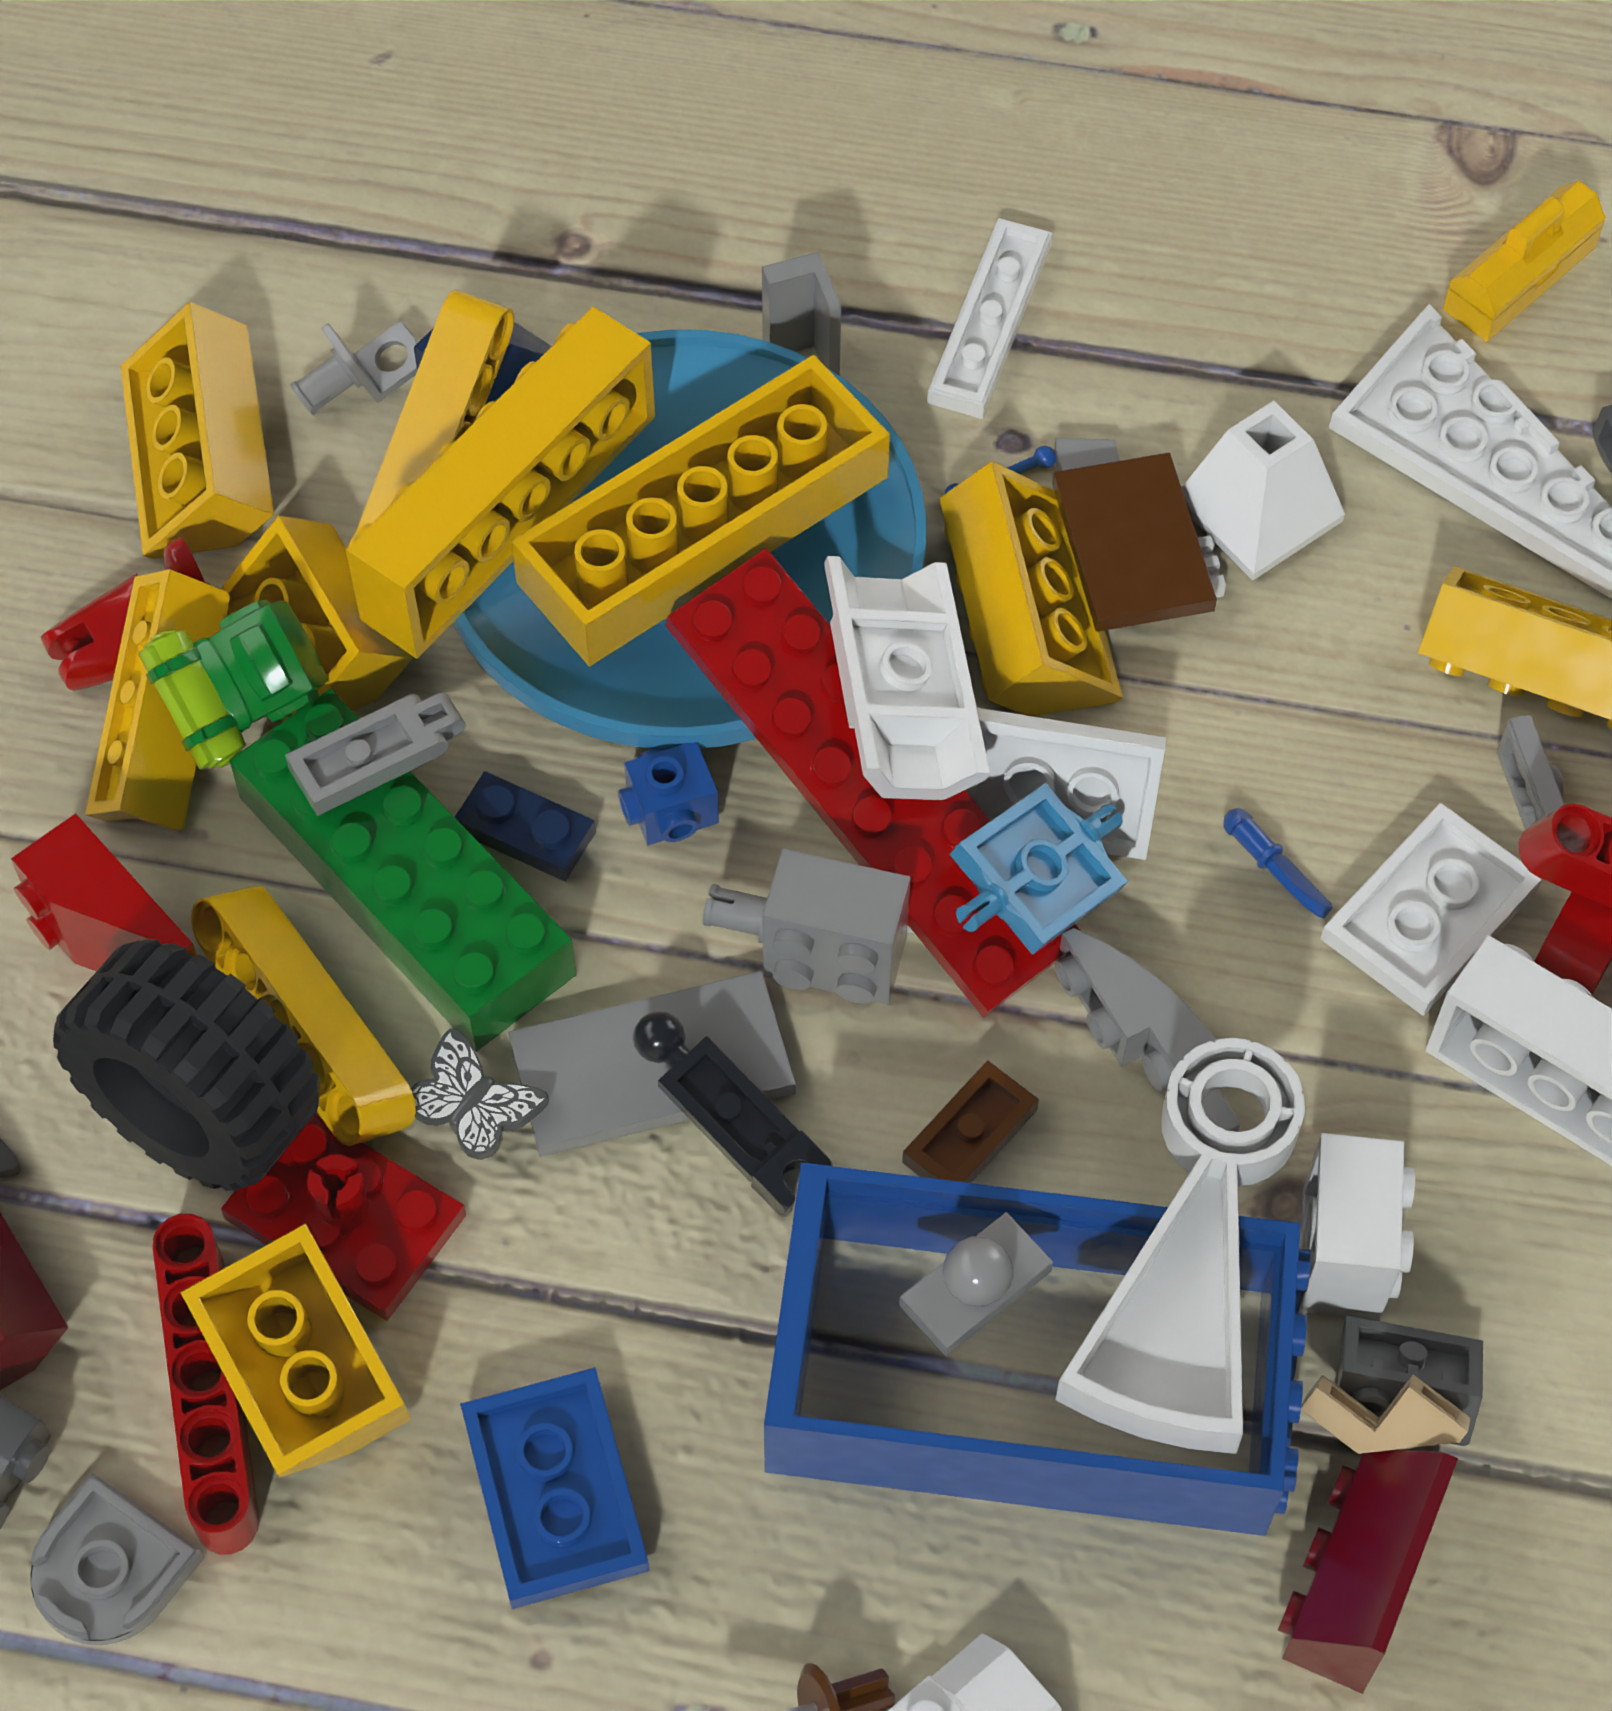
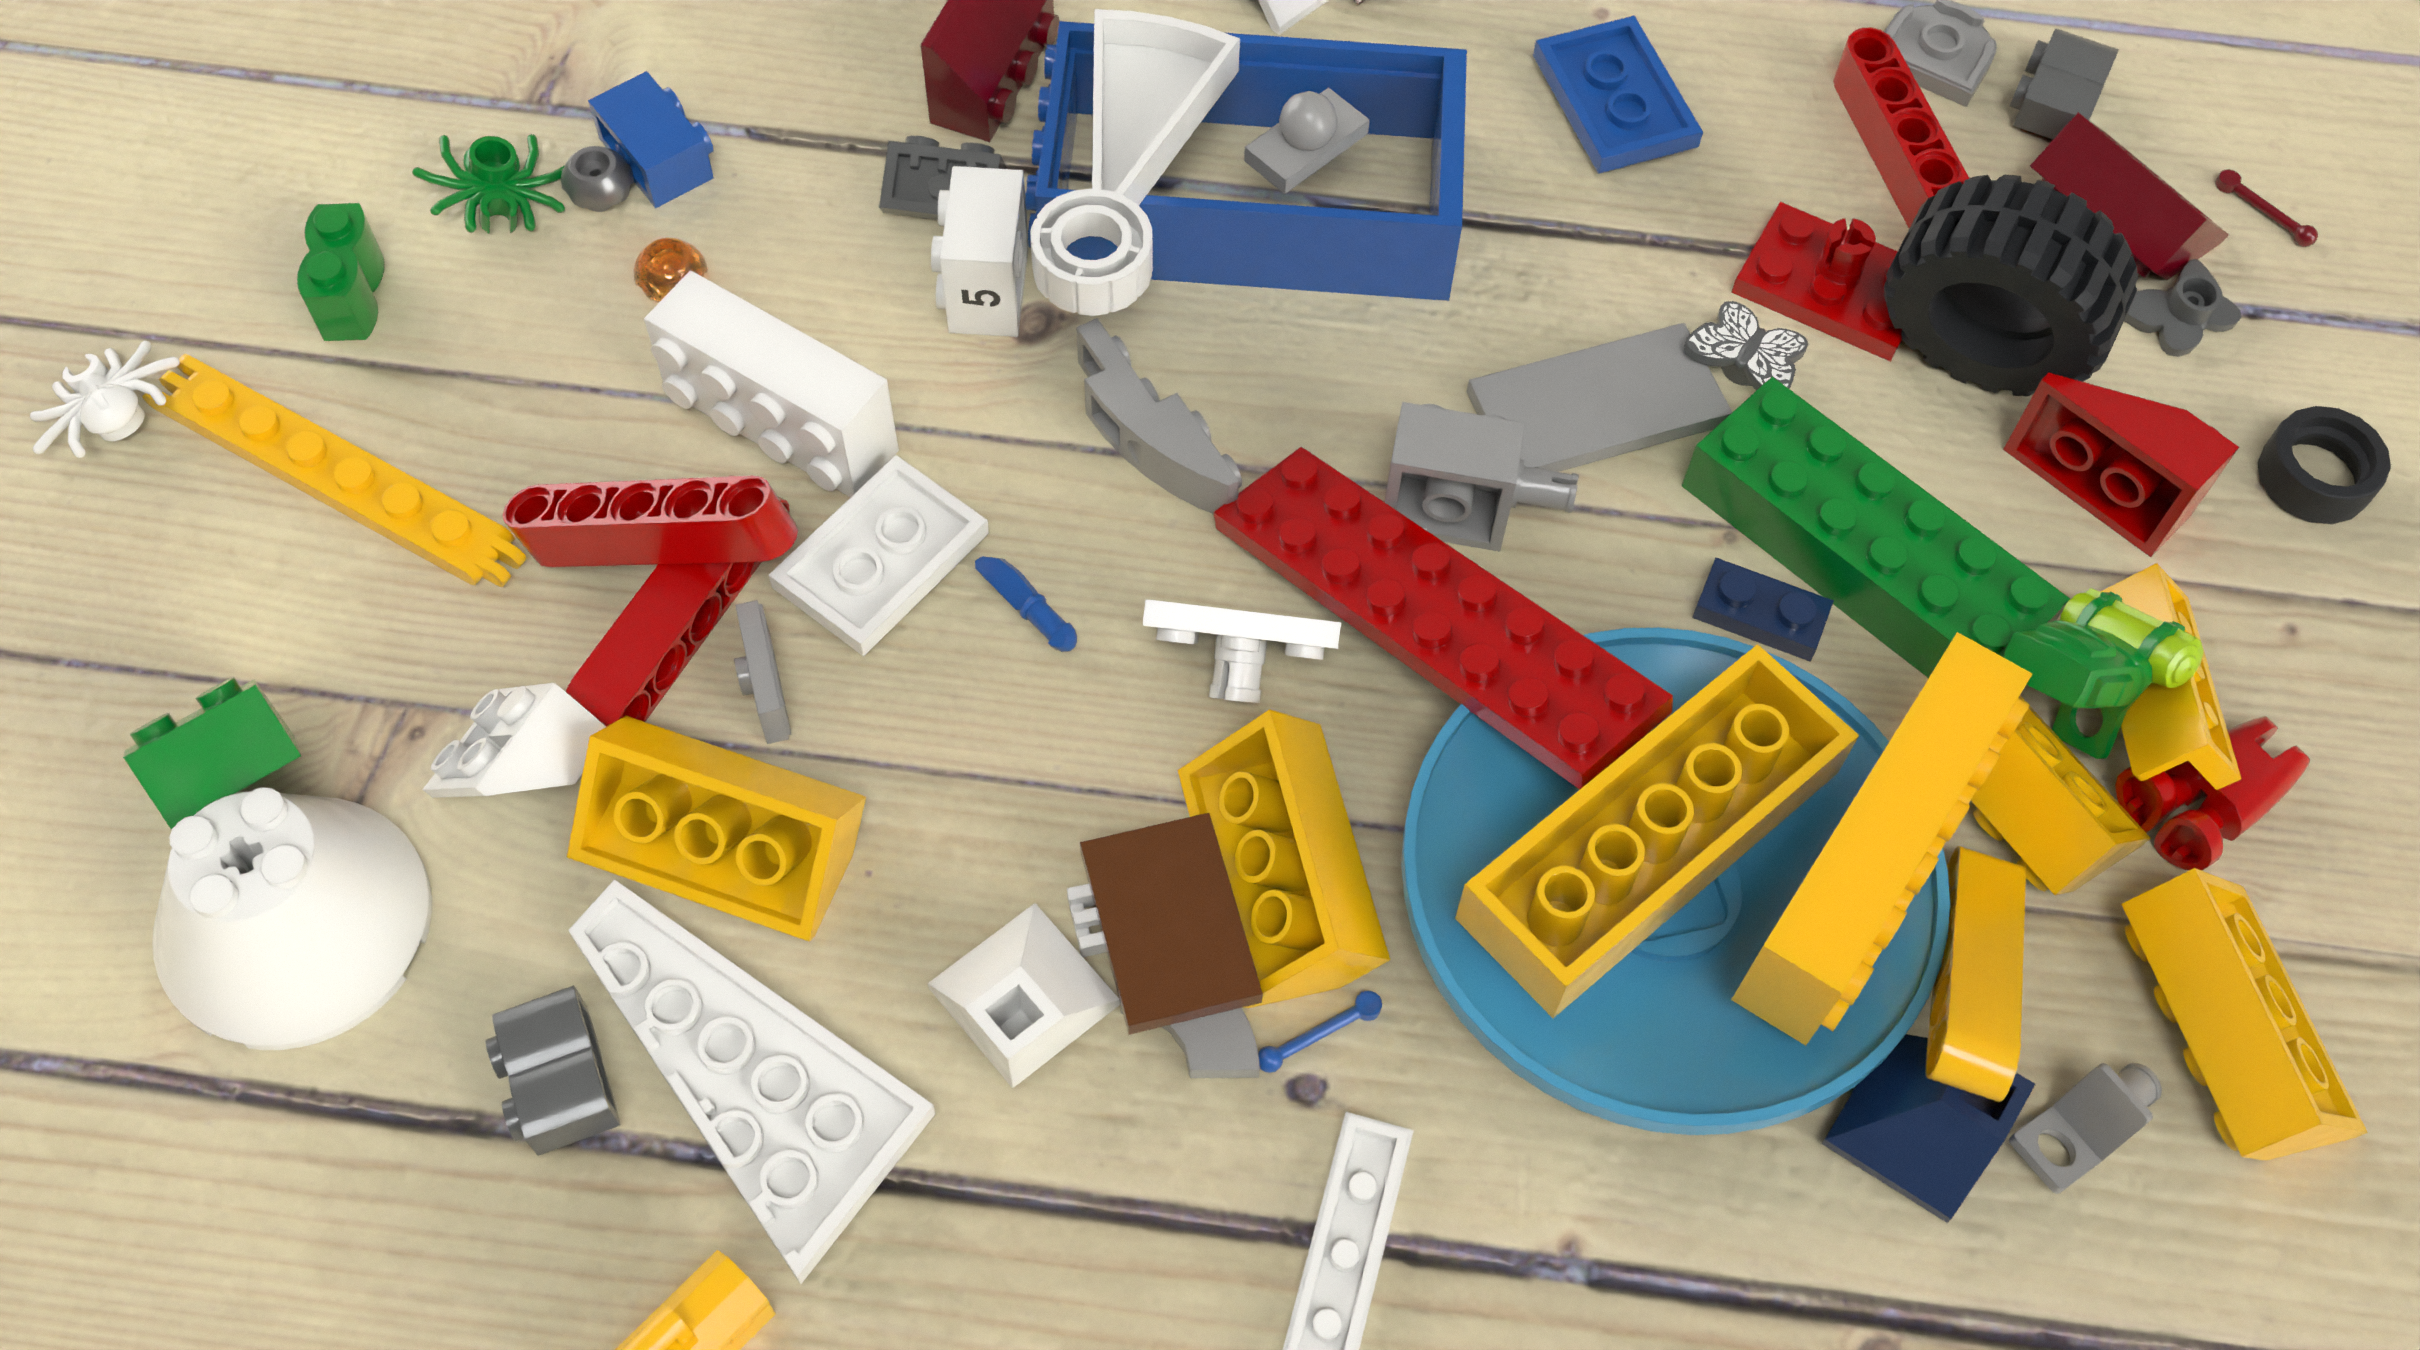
camera: 175 degrees right, 0 degrees up
yellow slope [181,1224,412,1478] -> none
yellow beam [191,885,416,1146] -> none
light grey hinge [285,693,466,816] -> none
blue brick [618,742,719,846] -> none
black plate [633,1011,833,1217] -> none
light grey panel [762,252,841,376] -> none
white piece [824,556,990,800] -> none
reddish brown plate [902,1060,1039,1183] -> none
dark azure plate [949,783,1128,955] -> none
tan slope [1301,1375,1470,1454] -> none

